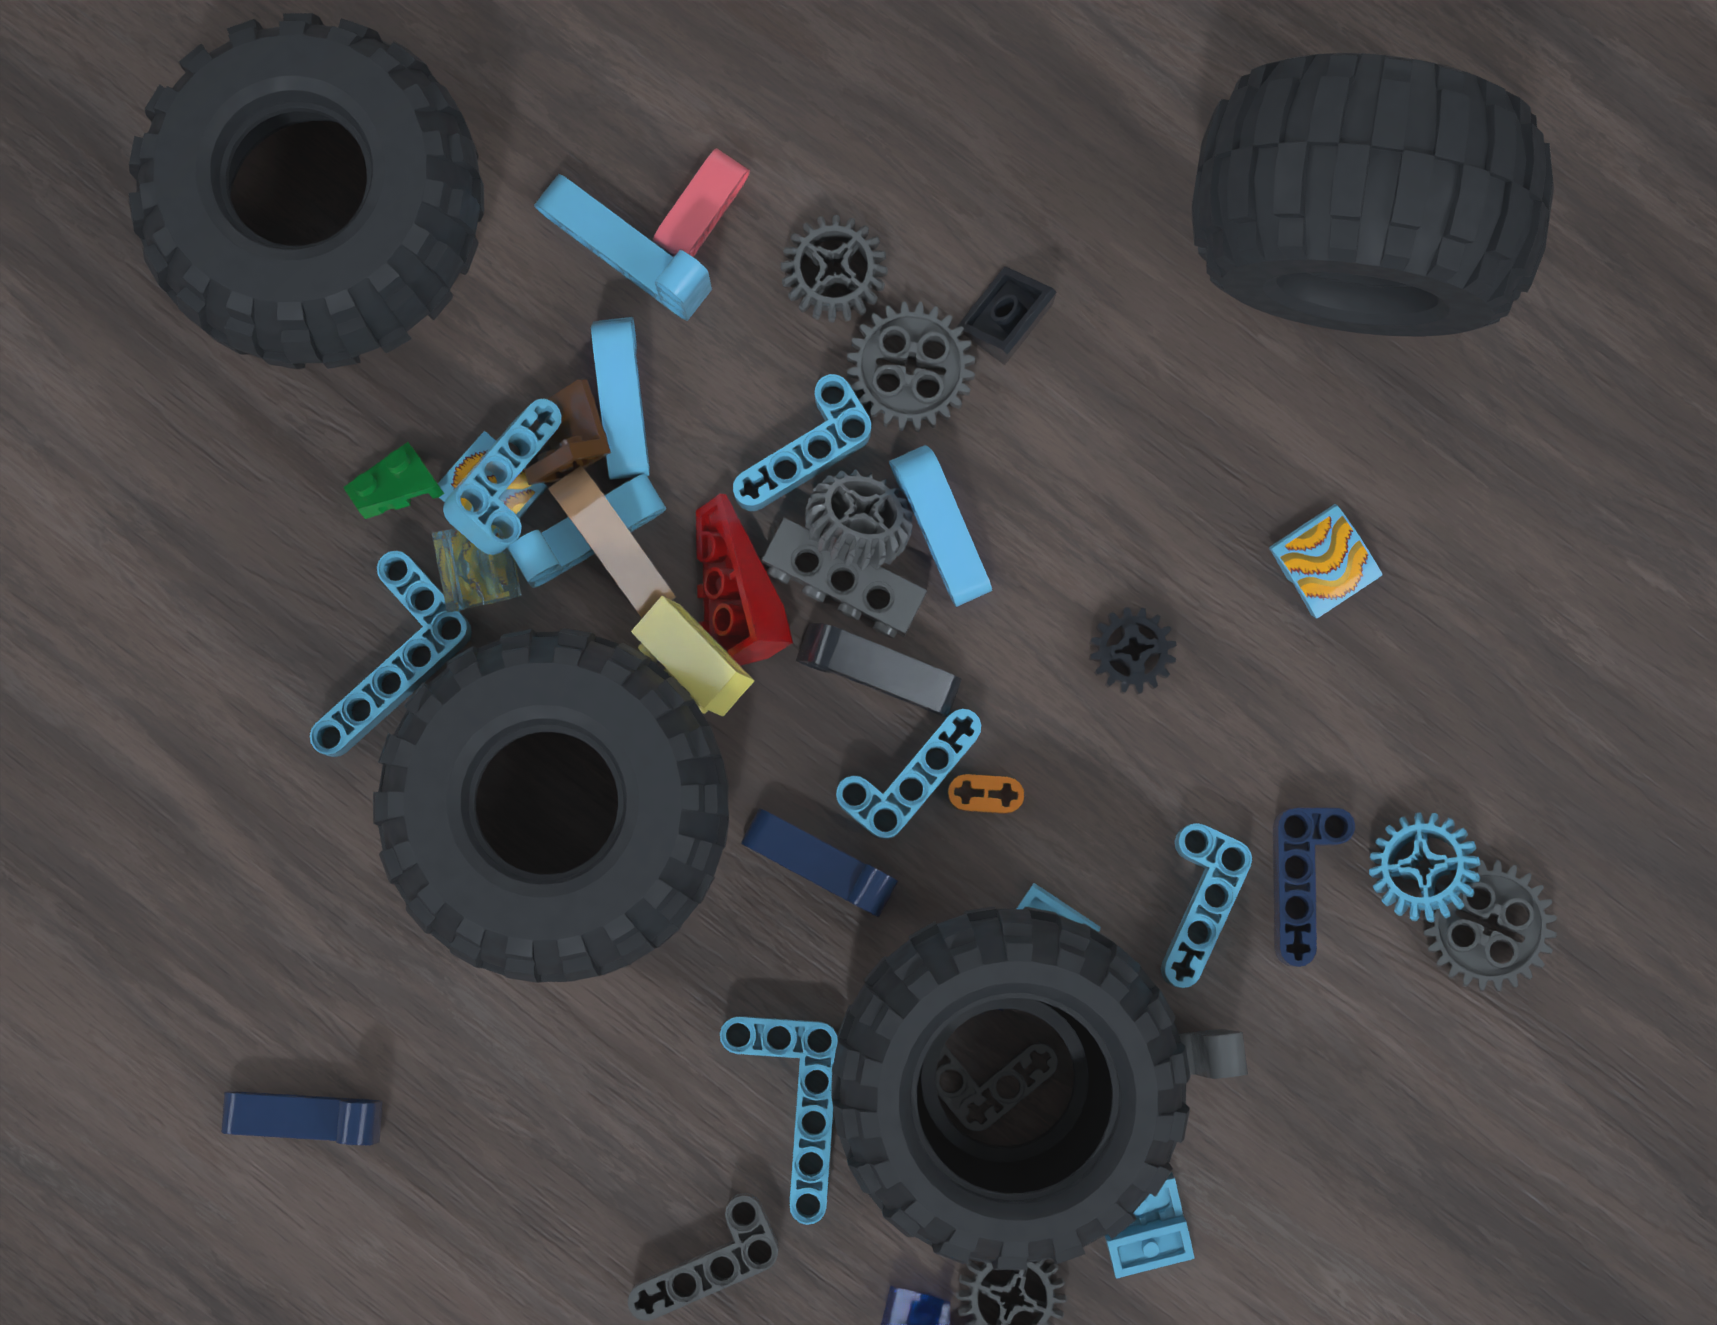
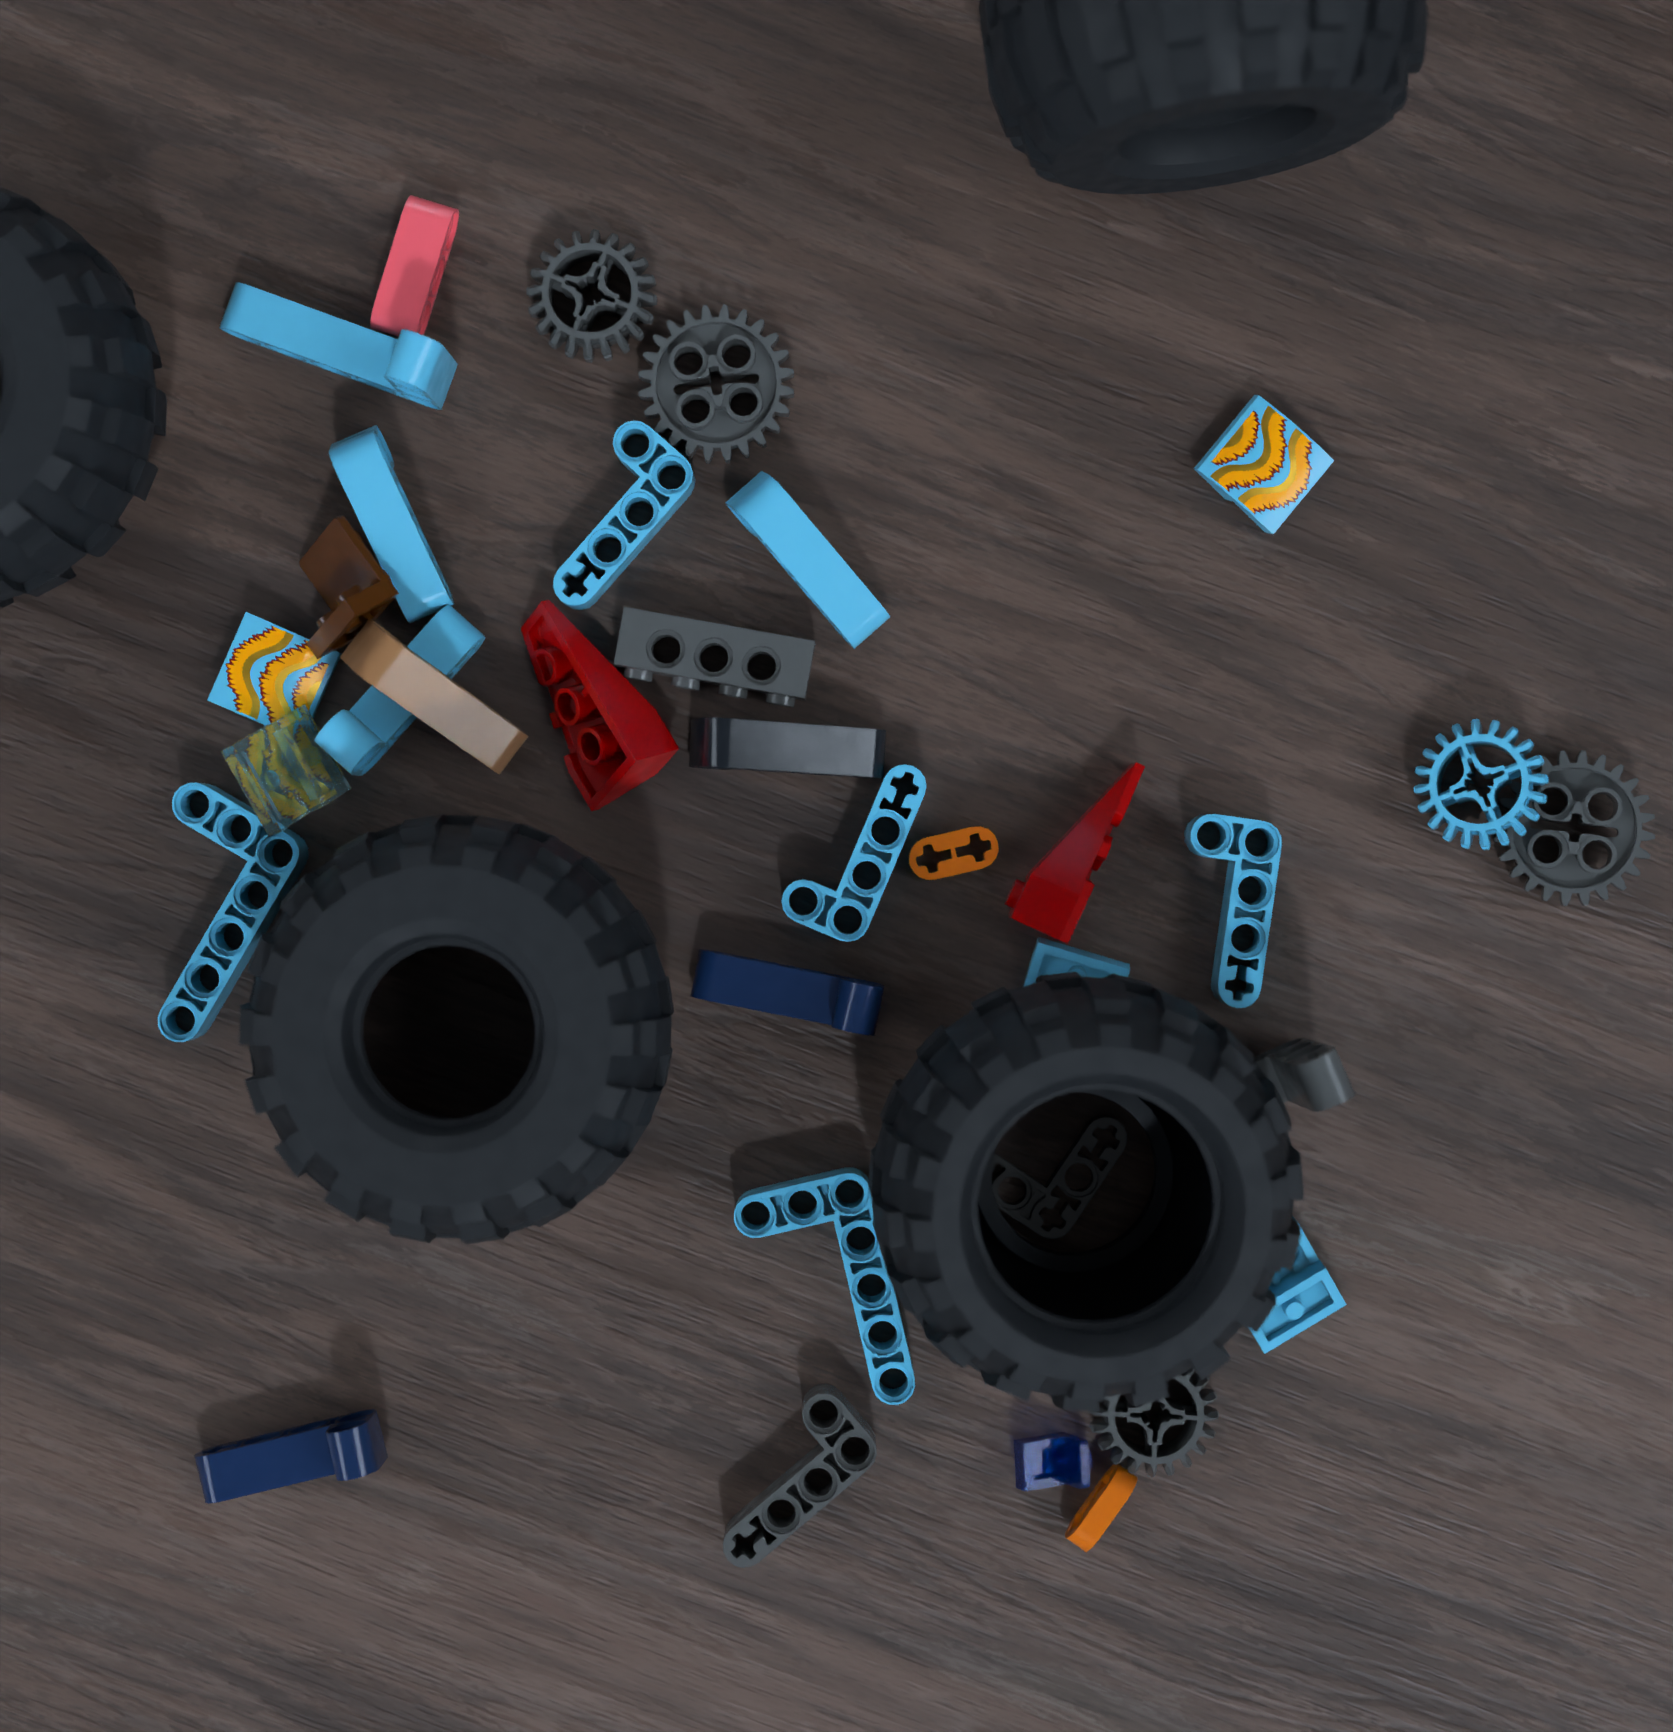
camera: 15 degrees left, 5 degrees up
green wing [343,442,445,519] -> none
medium azure beam [443,399,562,555] -> none
light yellow brick [631,596,755,717] -> none
dark grey gear [805,469,913,571] -> none
black slope [957,266,1057,365] -> none
black gear [1089,607,1177,695] -> none
dark blue beam [1273,808,1355,967] -> none
none -> red wedge [1004,762,1145,944]

